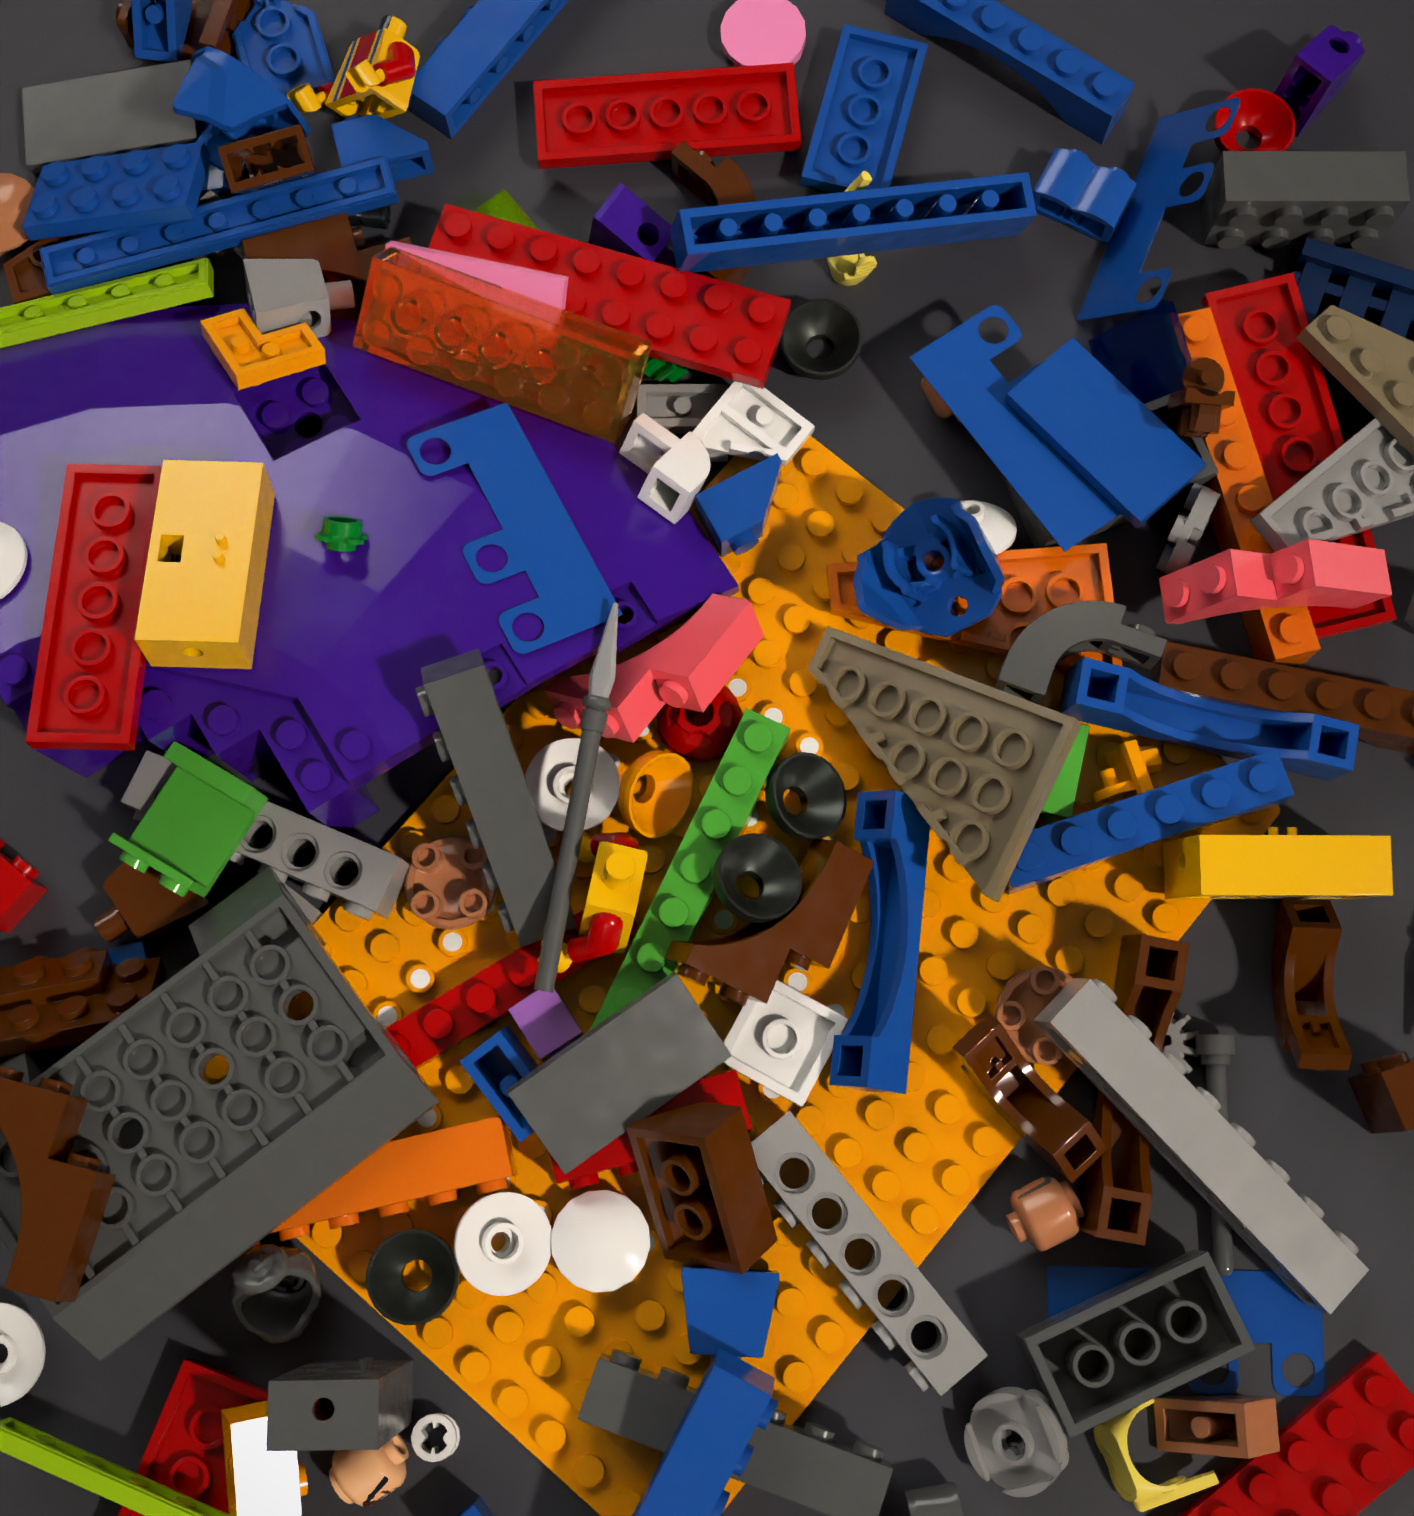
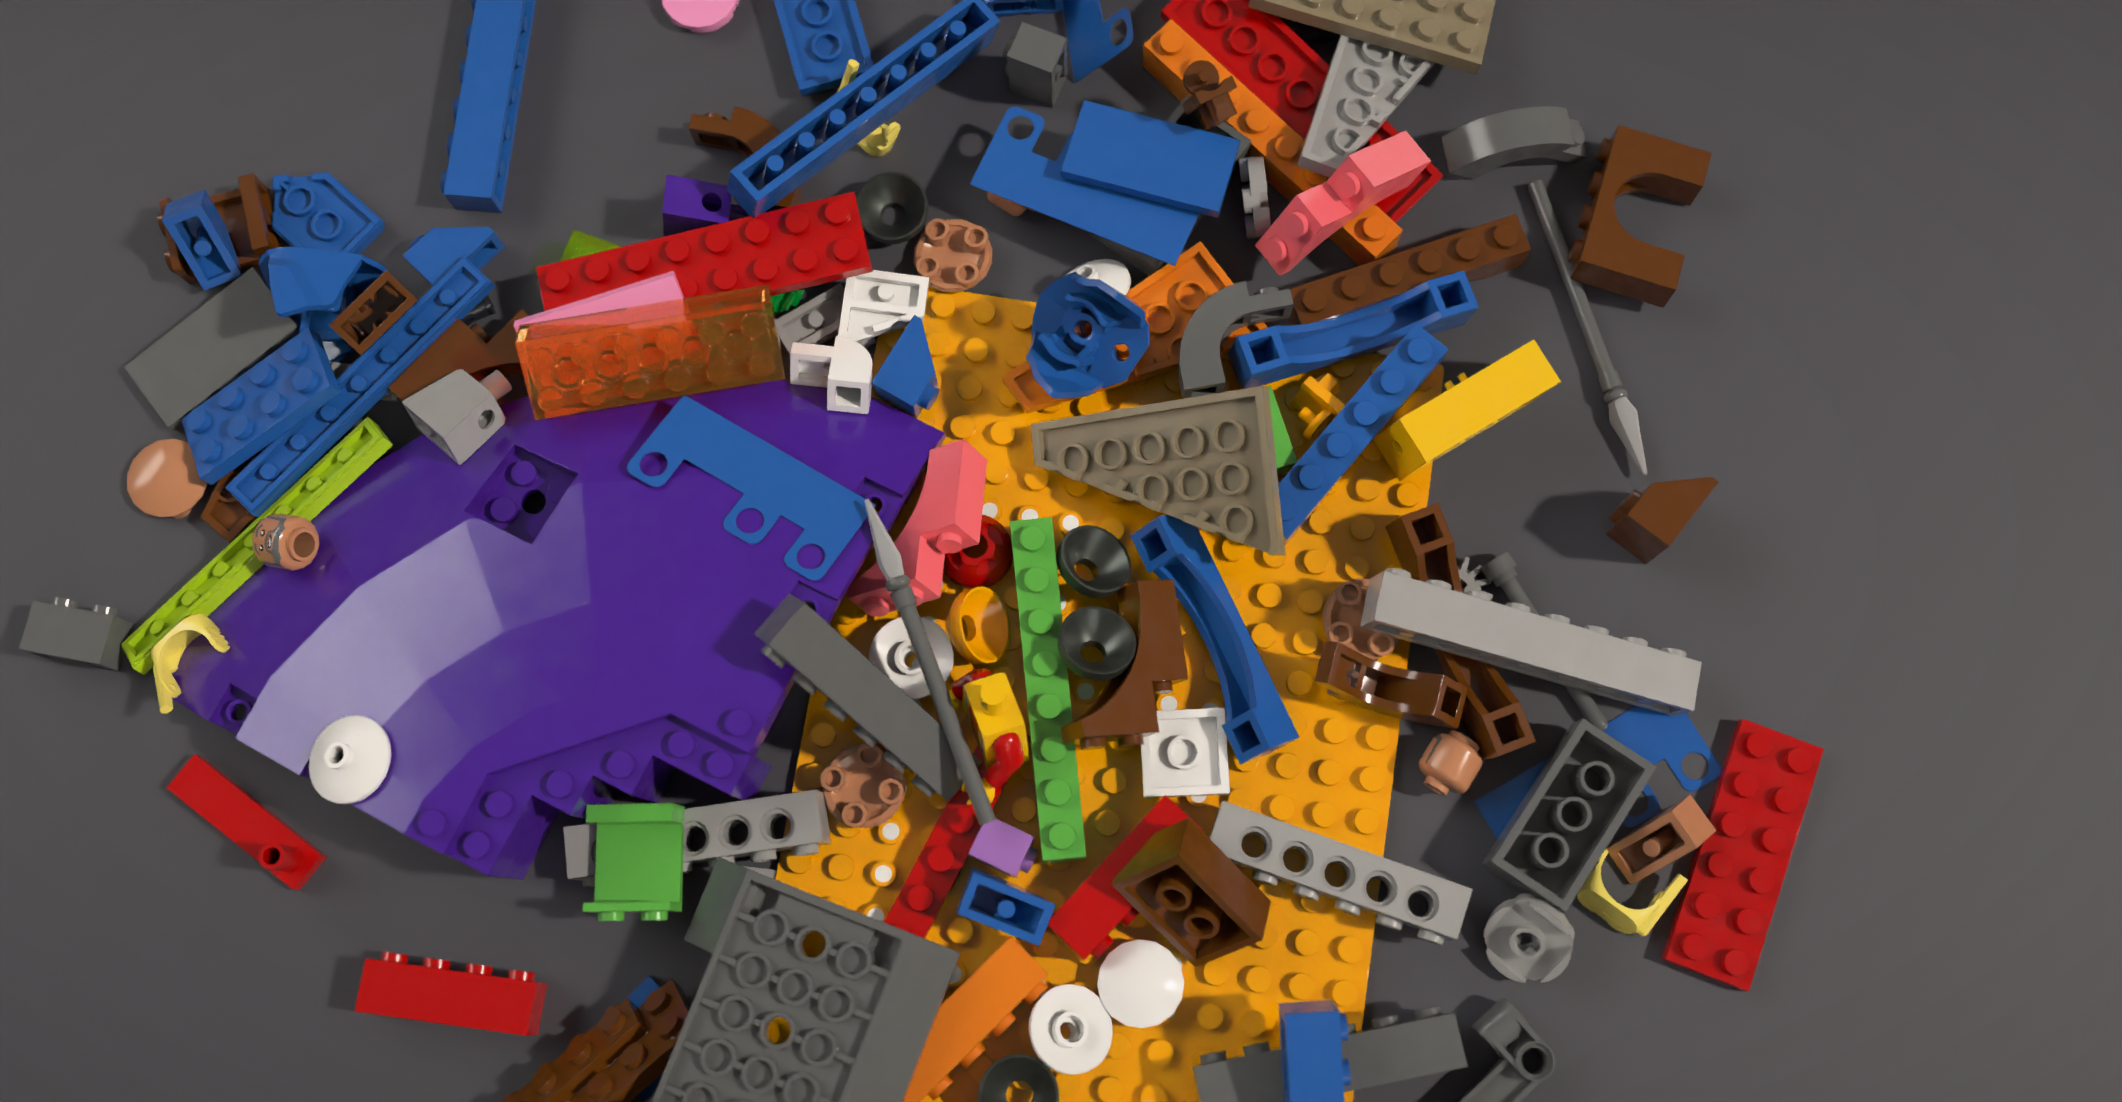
camera: 30 degrees left, 0 degrees up
red plate [25,464,162,751] -> none
reddish brown torso [93,862,217,944] -> none
yellow brick [134,460,275,669] -> none
light orange plate [200,308,326,391] -> none
torso [287,15,420,119] -> none
green plate [315,516,369,552] -> none
dark grey tile [506,972,732,1175] -> none
red plate [533,63,801,169] -> none
blue torso [682,1265,779,1364] -> none
clear blue tile [1088,299,1193,404] -> none
reddish brown arch [1272,898,1352,1071] -> none
none -> nougat head [252,513,319,571]
none -> nougat dish [914,218,992,292]
none -> dark grey brick [1003,22,1067,108]

